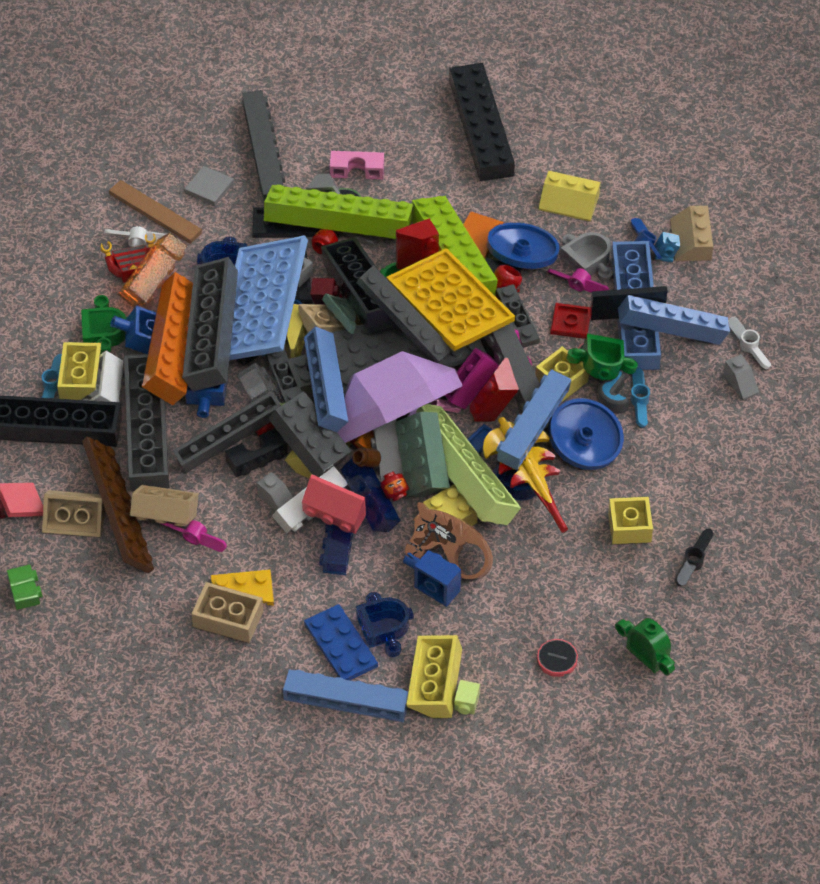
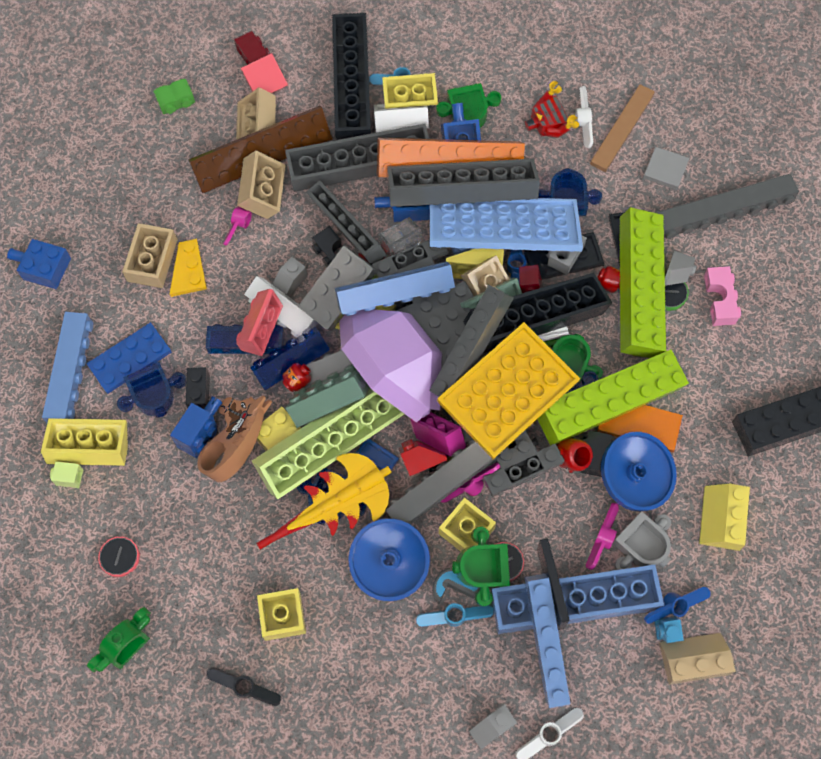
camera: 85 degrees right, 15 degrees up
clear orange piece [117,232,187,308] -> none
reddish brown brick [352,447,381,468] -> none
red slope [396,218,439,270] -> none
medium blue brick [496,369,572,470] -> none
red tile [550,303,591,339] -> none
none -> blue brick [7,239,71,290]
none -> black brick [185,367,210,409]

